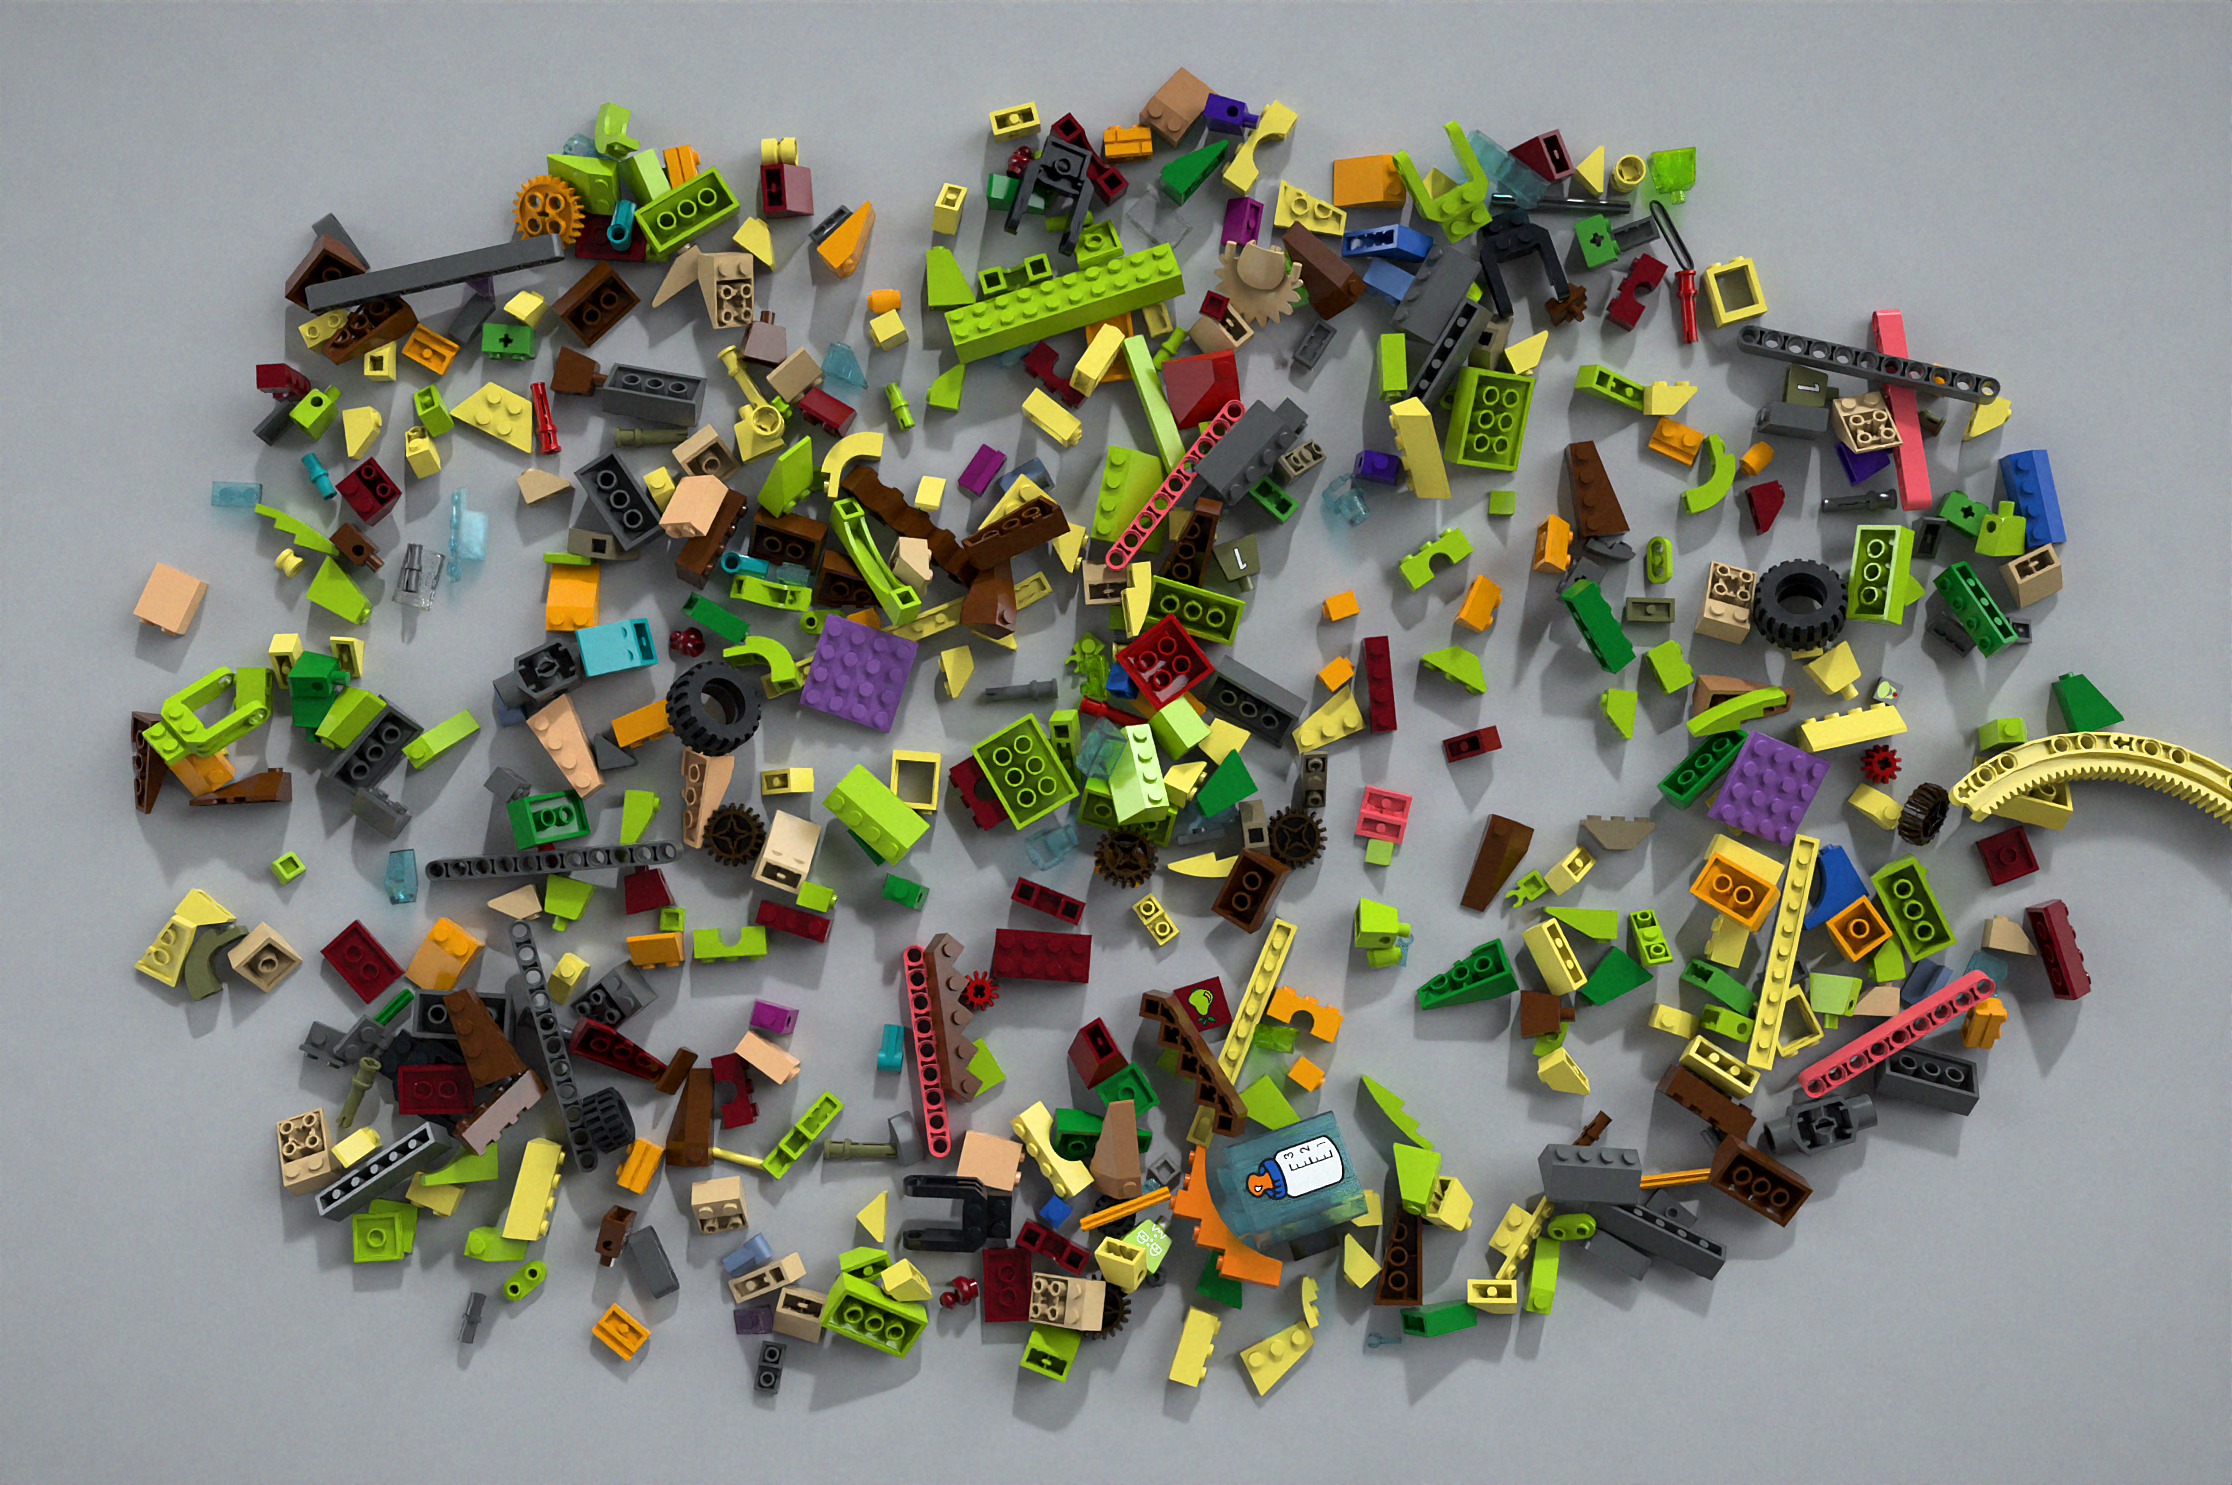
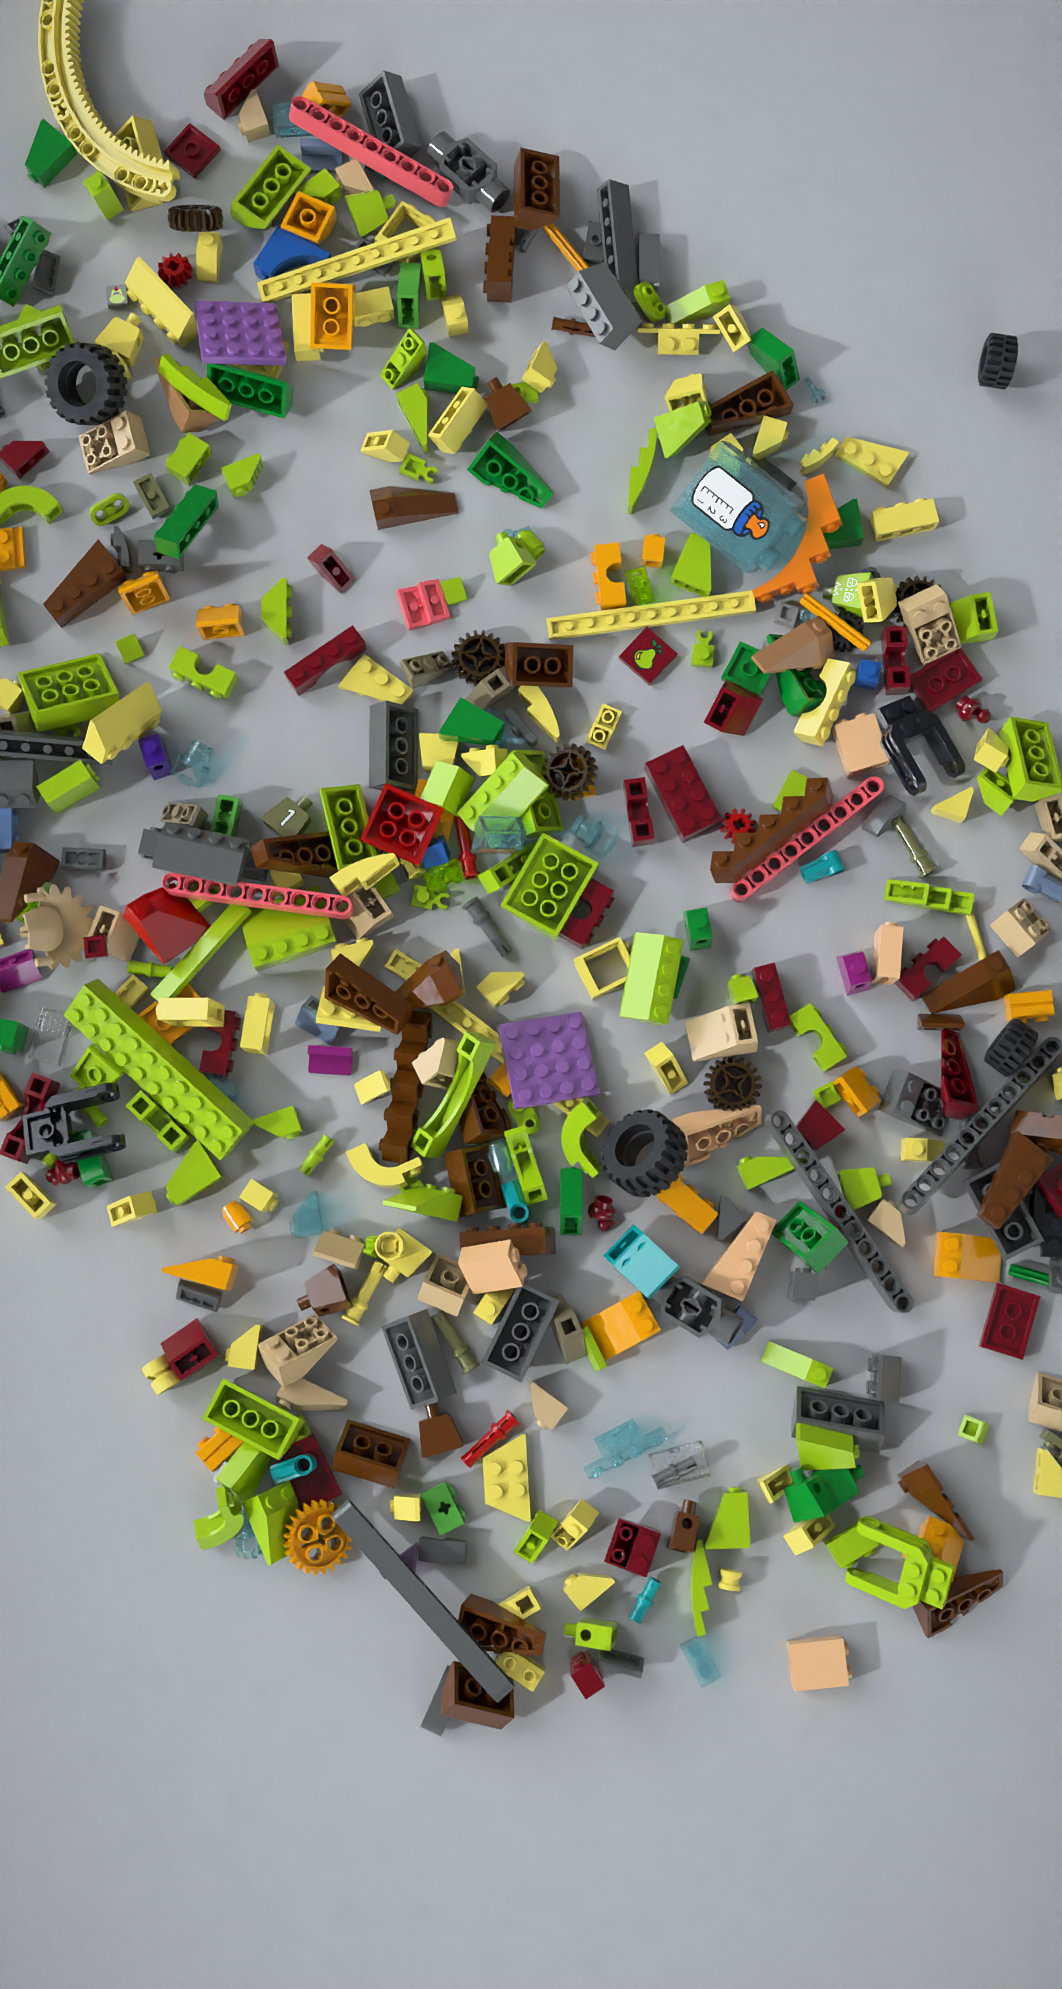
camera: 120 degrees left, 5 degrees down
clear light blue slope [384,849,418,905] -> none
light orange plate [401,323,461,377] -> none
dark red slope [797,386,857,438] -> none
reddish brown brick [1139,989,1248,1138] -> none
light orange brick [1316,656,1355,693] -> none
light orange brick [1321,590,1360,623] -> none
dark tan slope [1580,815,1656,850] -> none
light yellow brick [1678,1035,1761,1100] -> none

